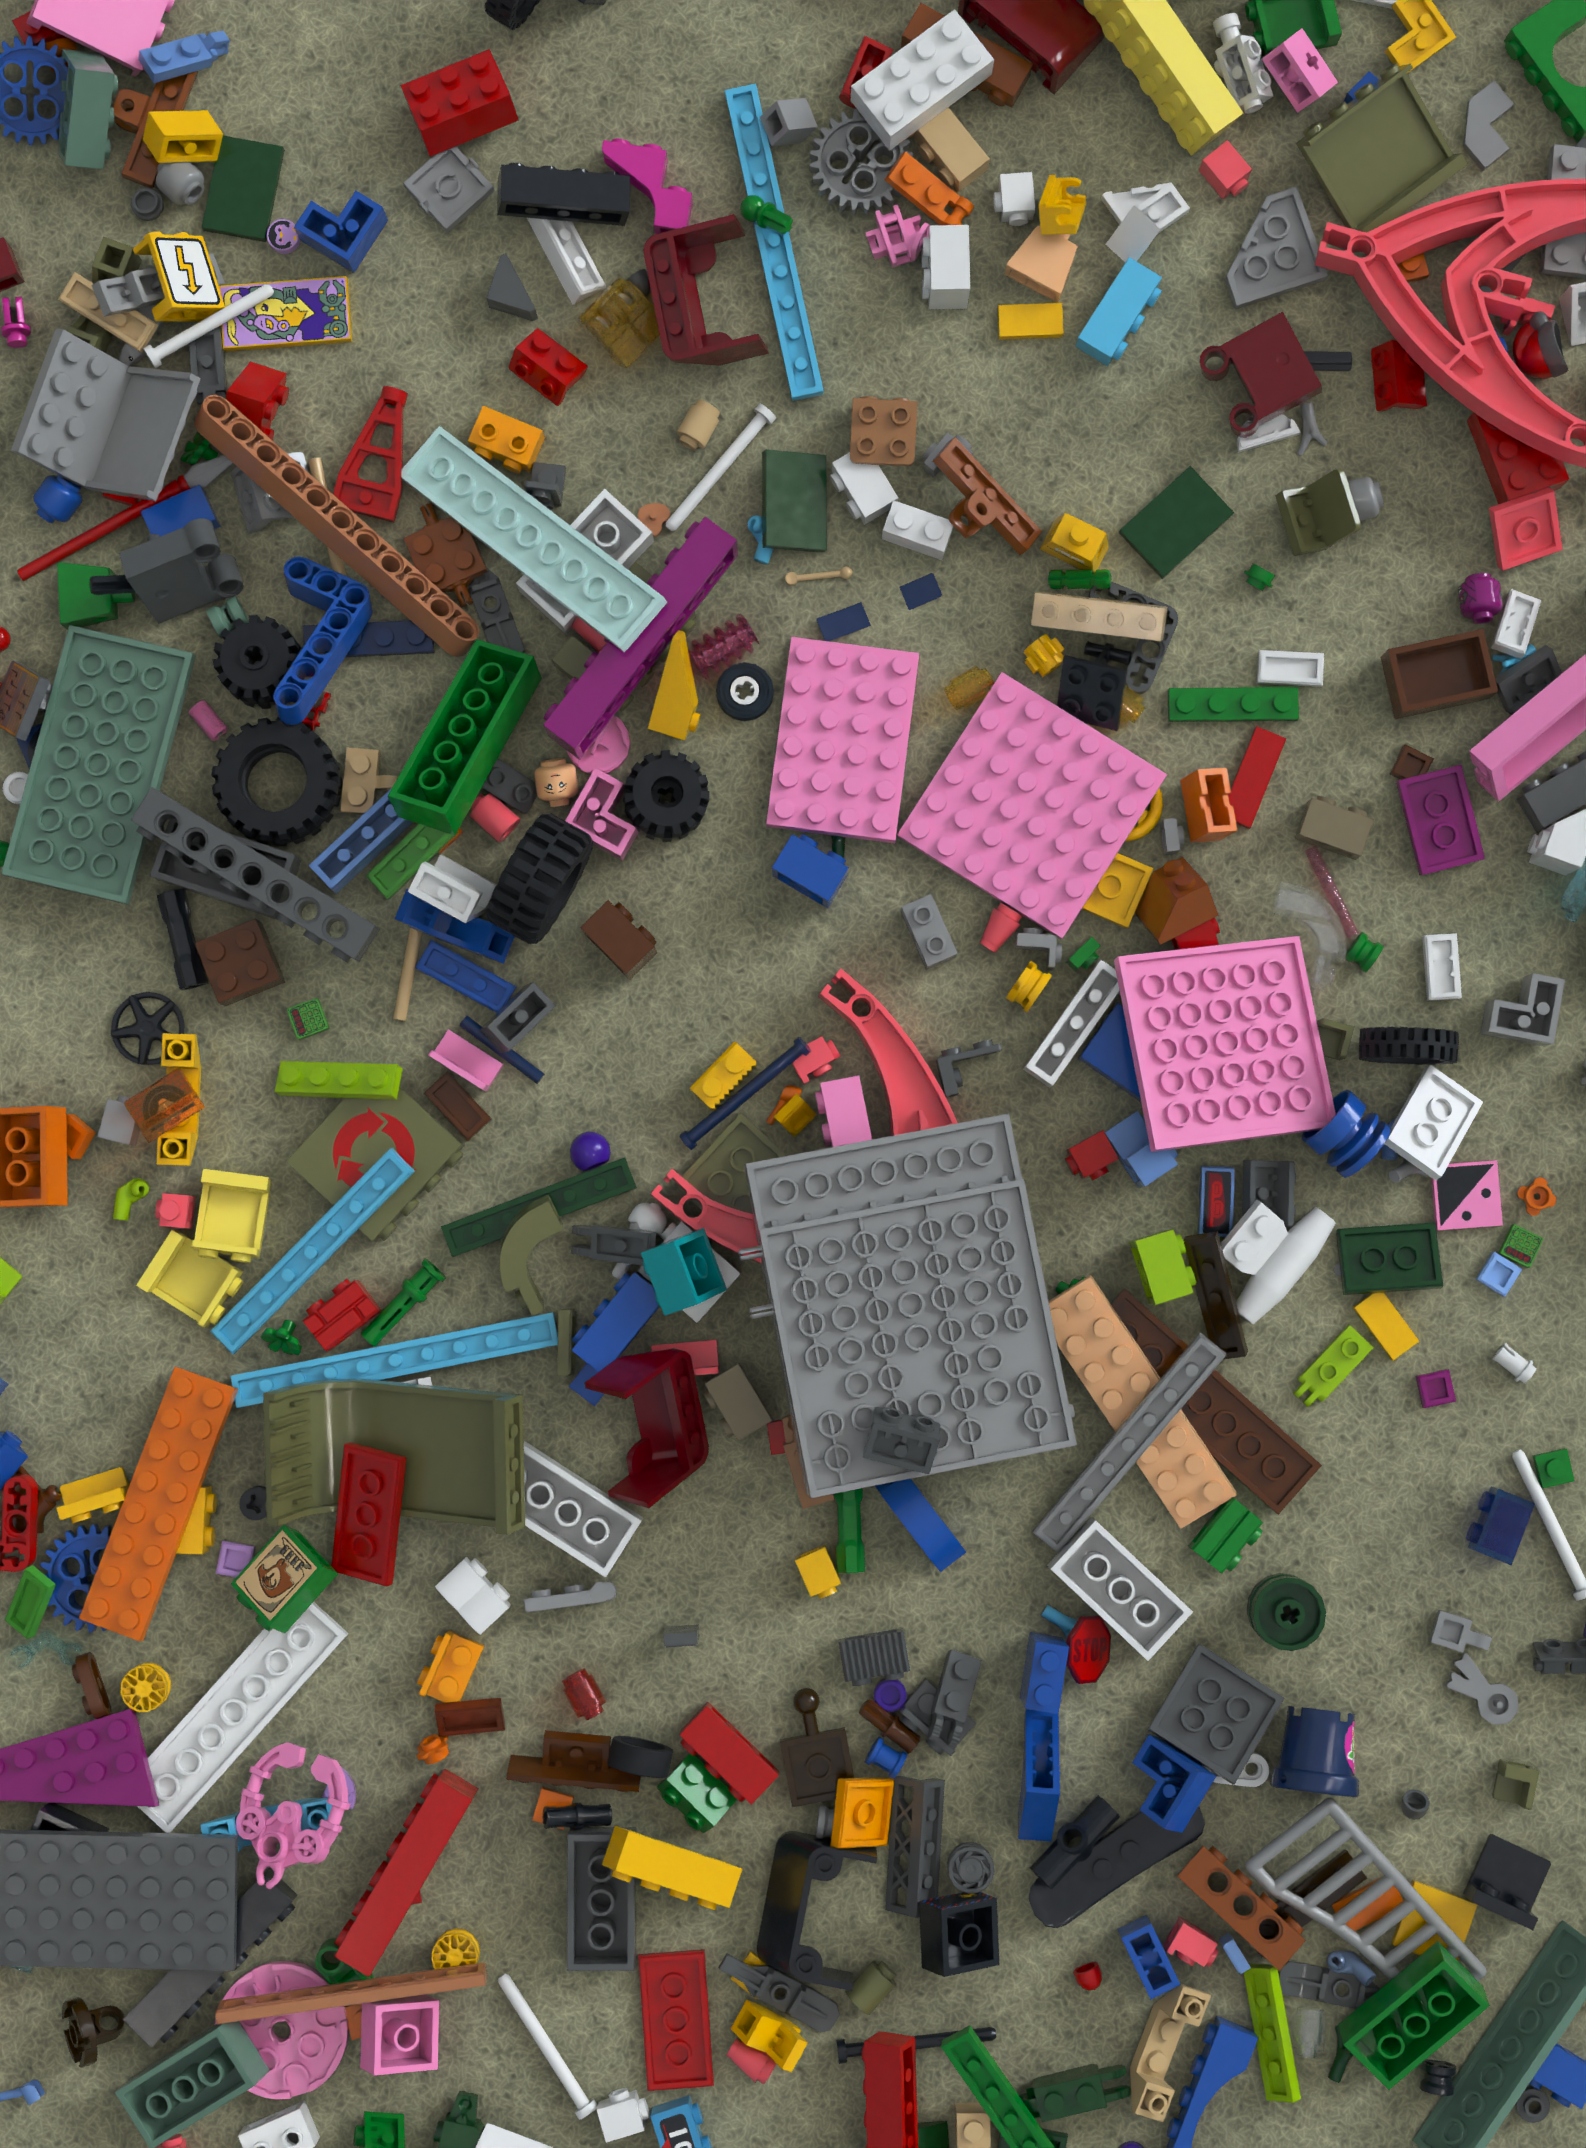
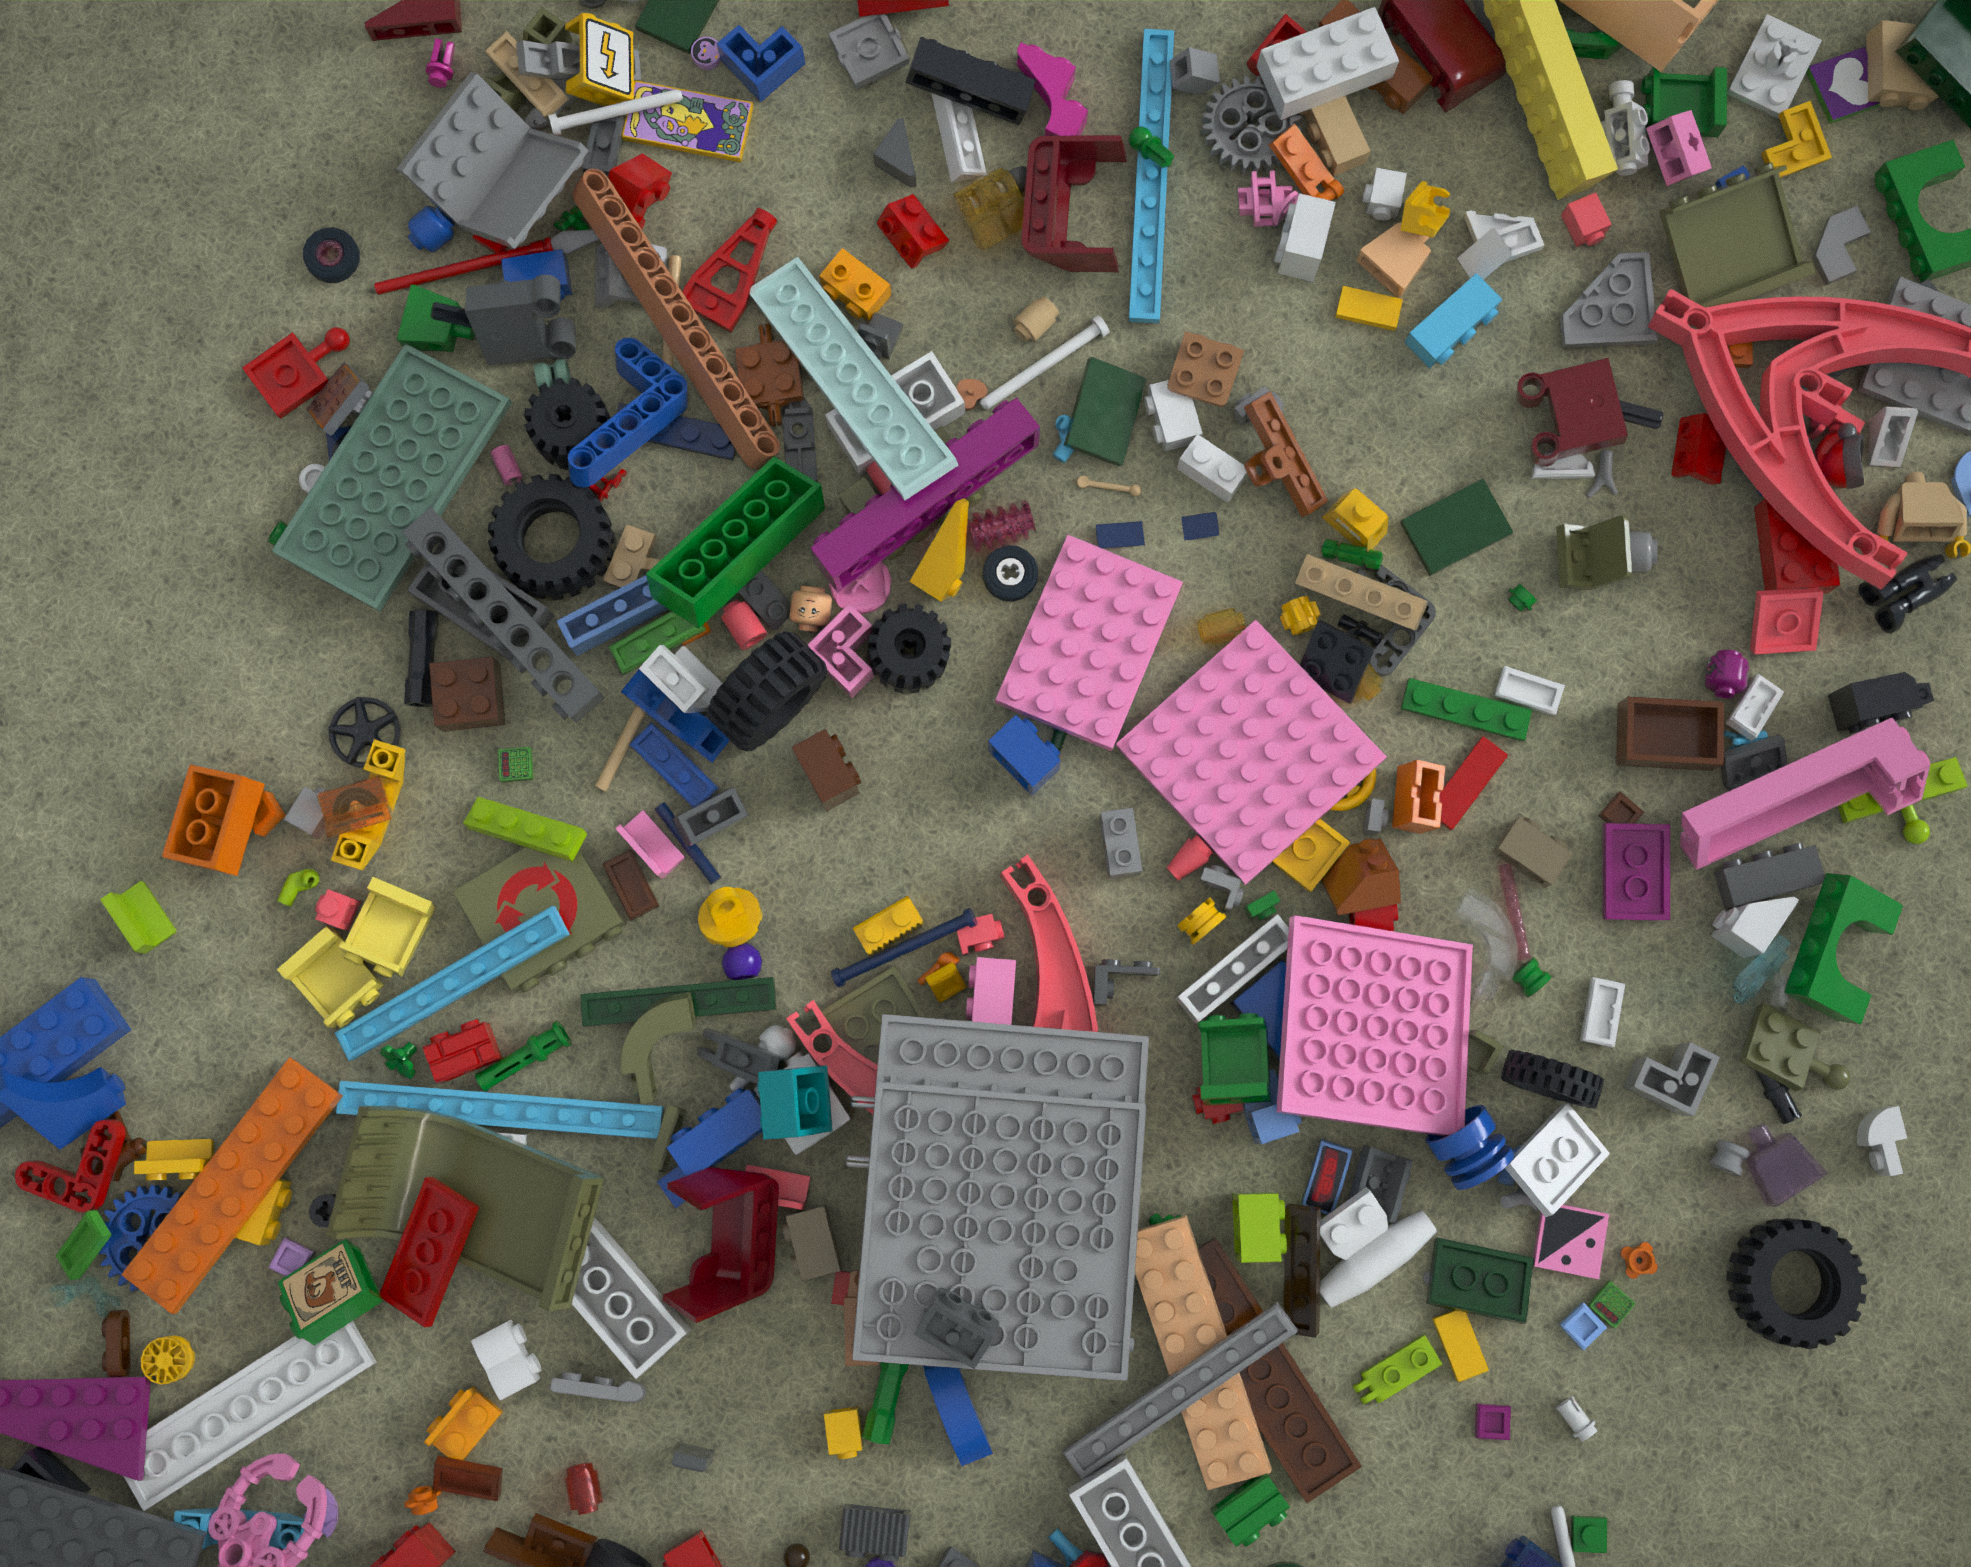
camera: 15 degrees right, 5 degrees down
none -> yellow tile [697,887,763,947]
none -> green panel [1198,1013,1271,1106]

